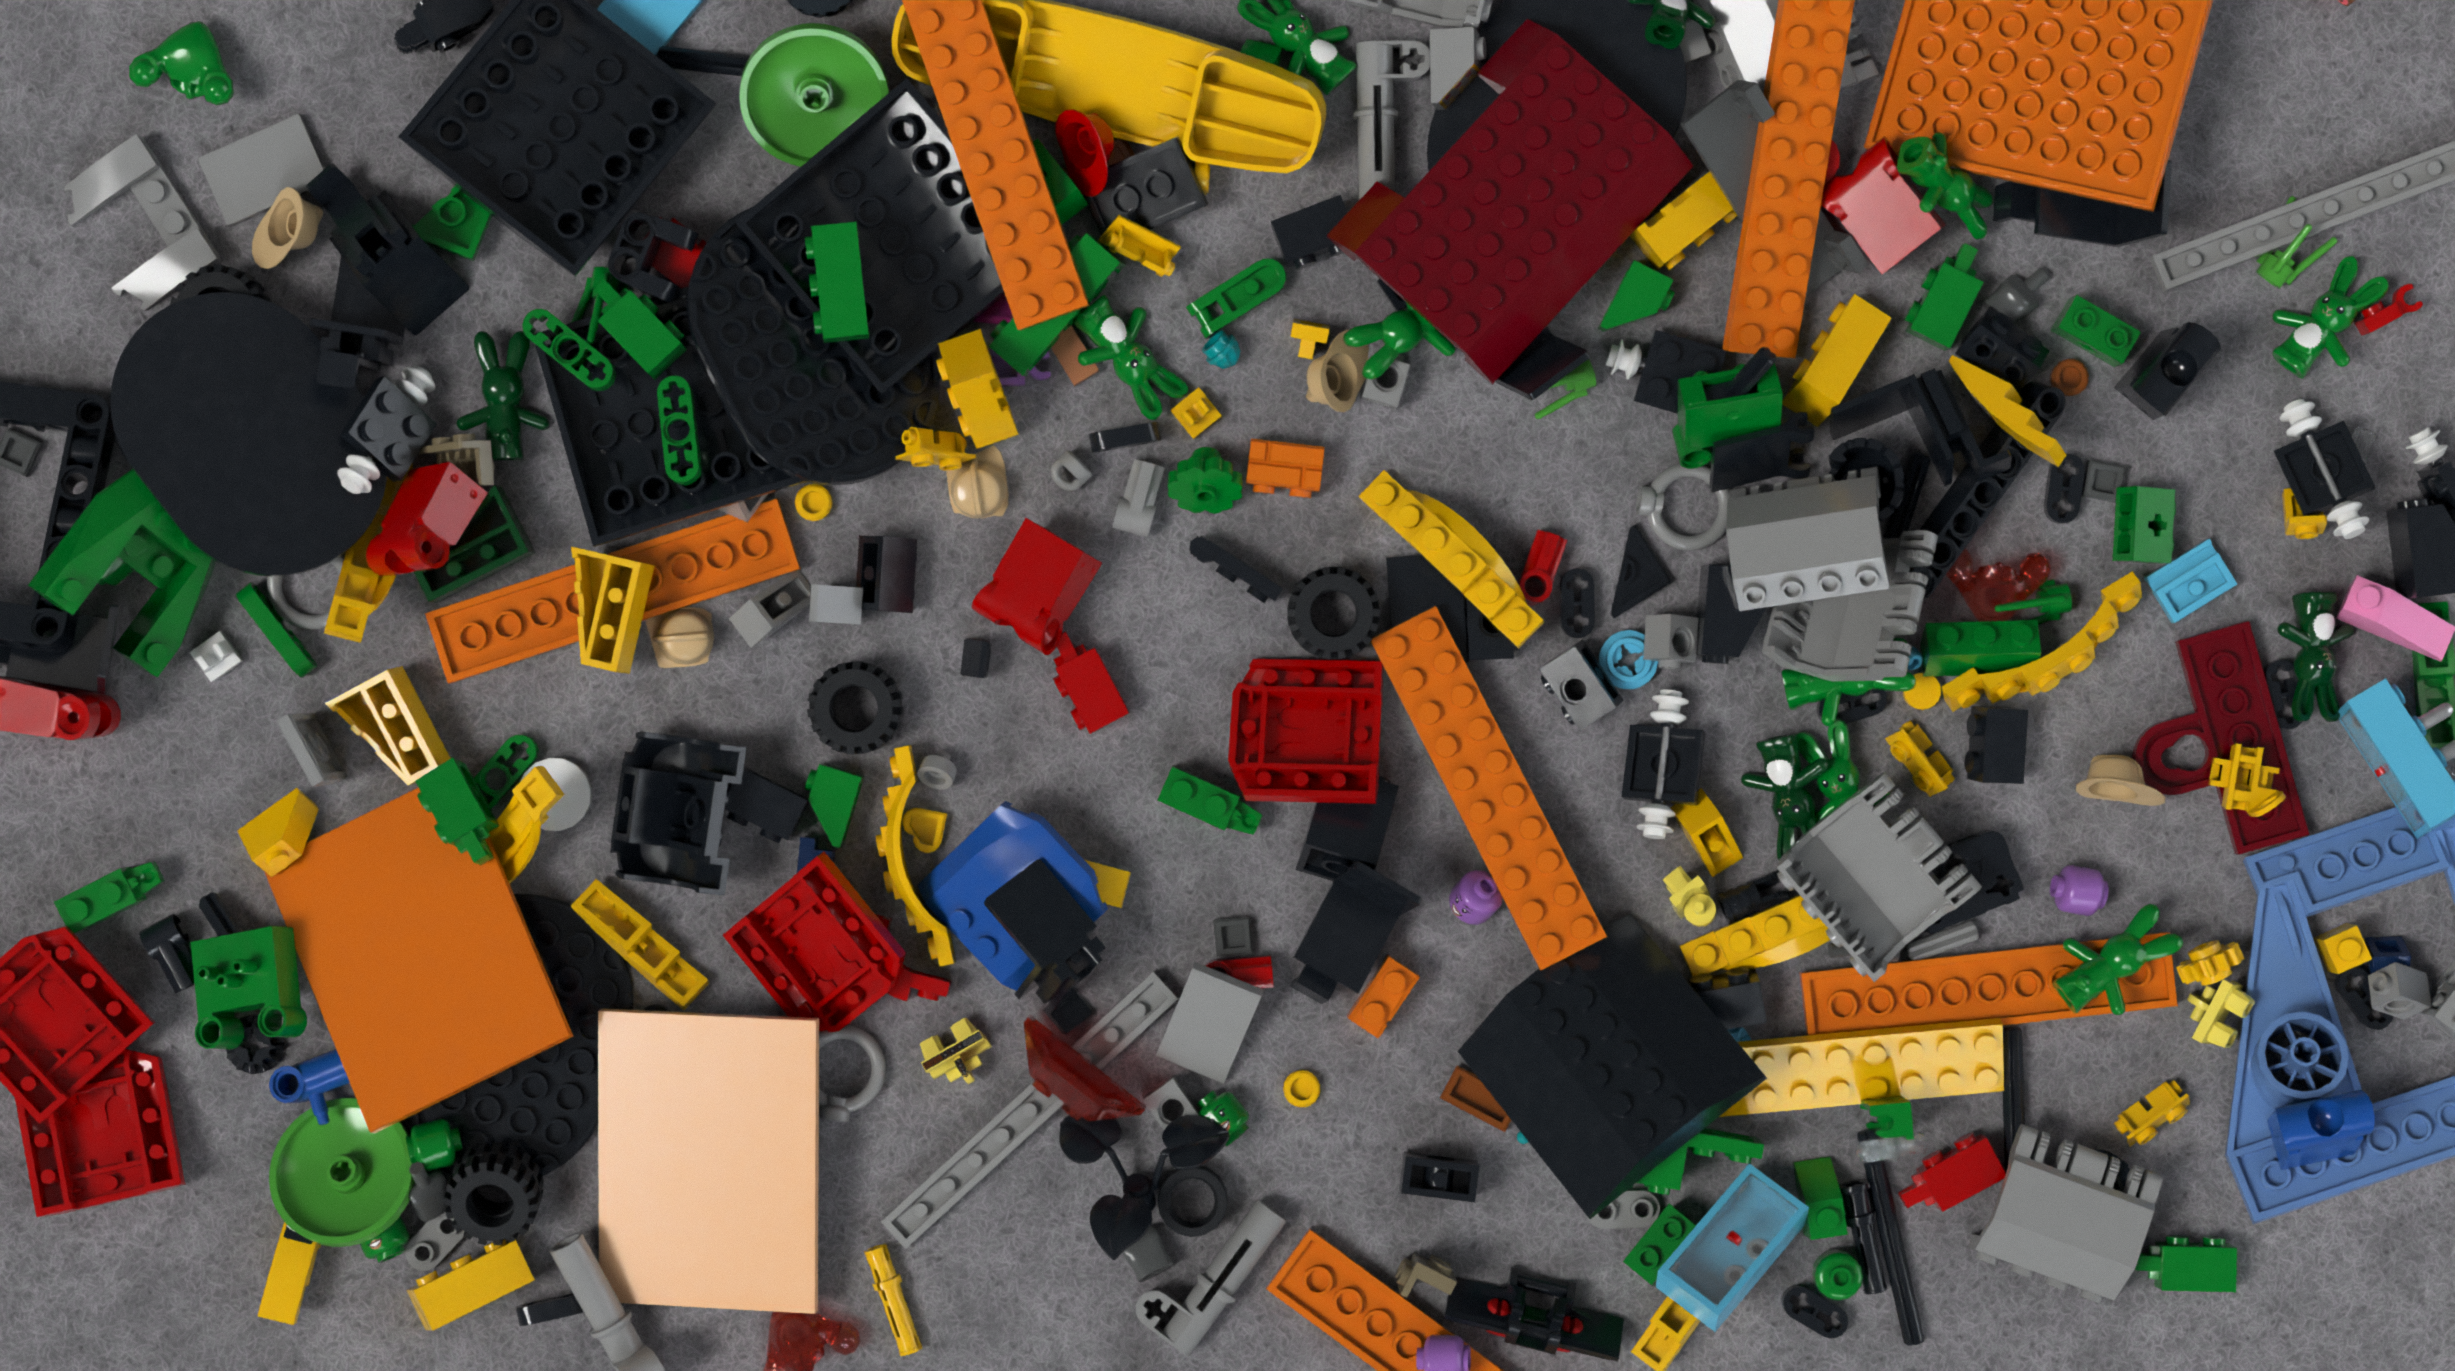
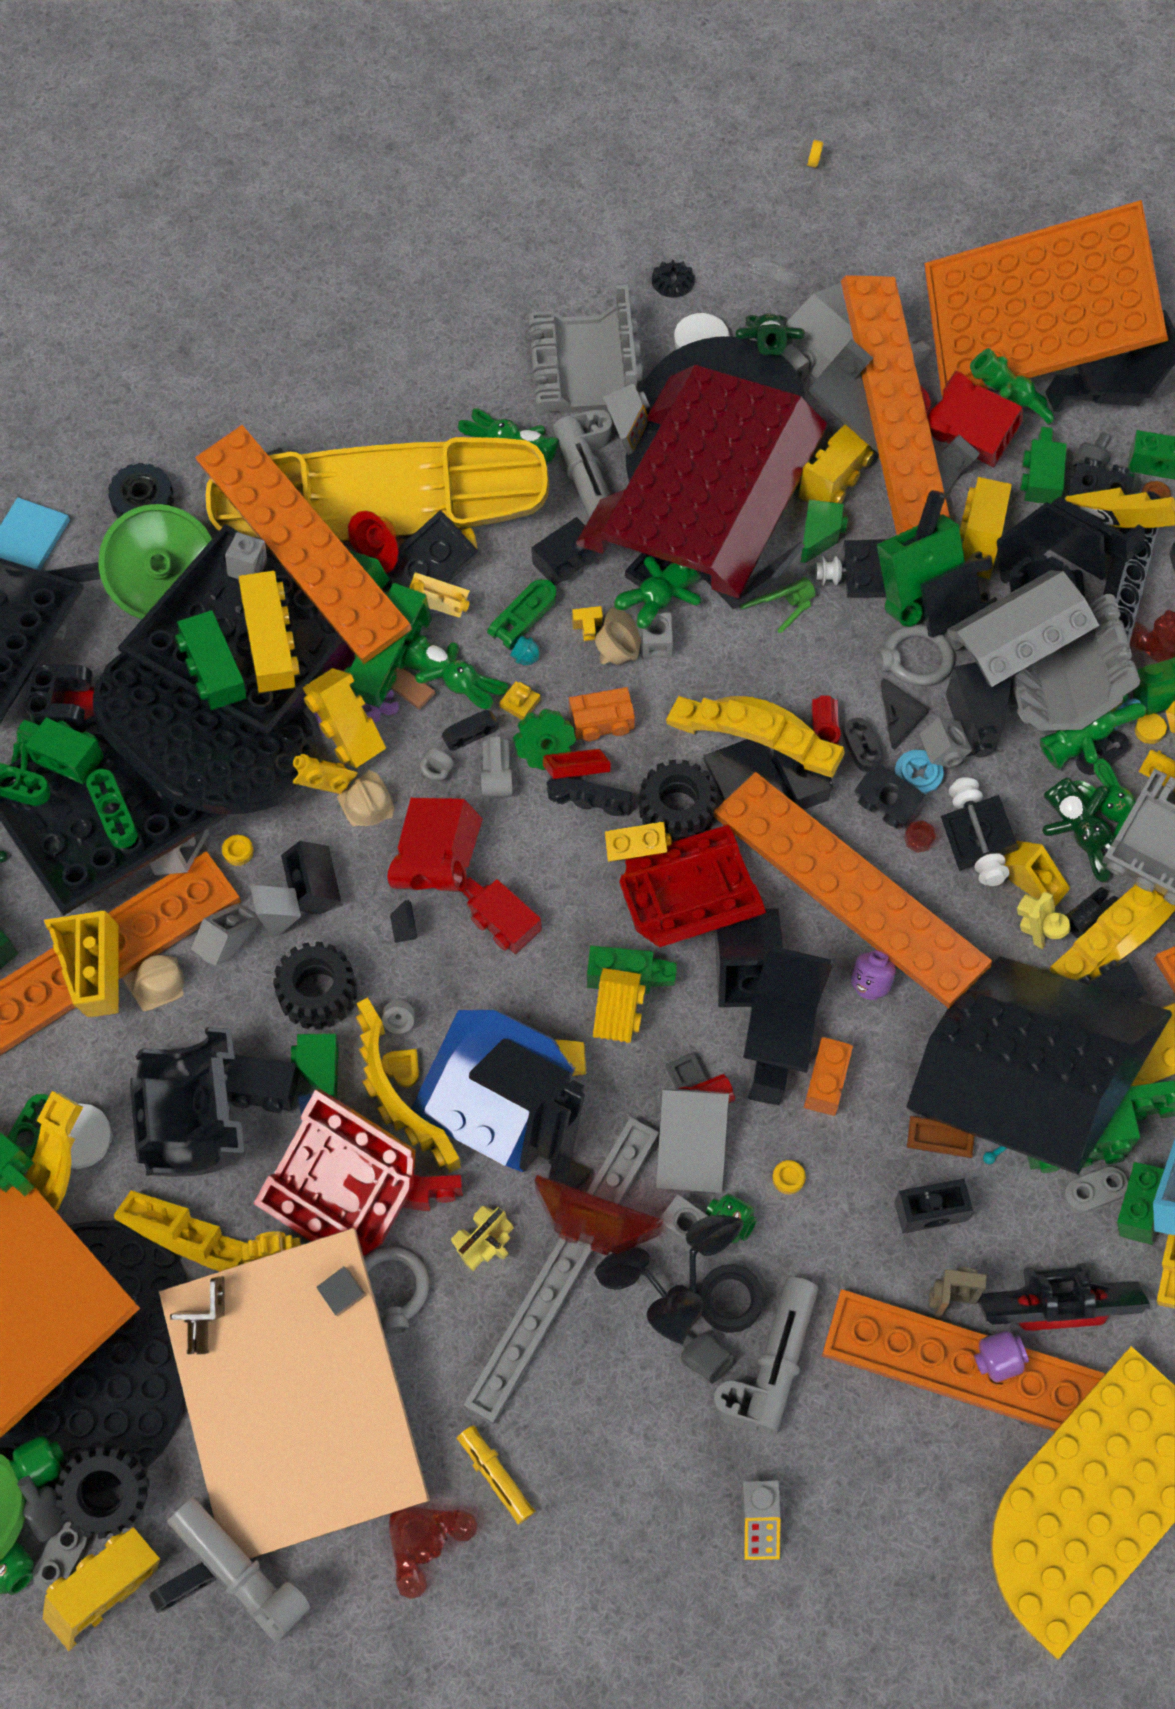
camera: 20 degrees left, 25 degrees down
none -> dark brown bracket [170,1276,225,1354]
none -> light grey brick [225,532,267,579]
none -> yellow brick [238,571,300,693]
none -> yellow gear [241,1231,301,1264]
none -> dark grey tile [316,1266,366,1316]
none -> red tile [543,749,611,779]
none -> yellow brick [593,968,646,1043]
none -> yellow hinge [605,822,672,862]
none -> clear red tile [904,820,936,853]

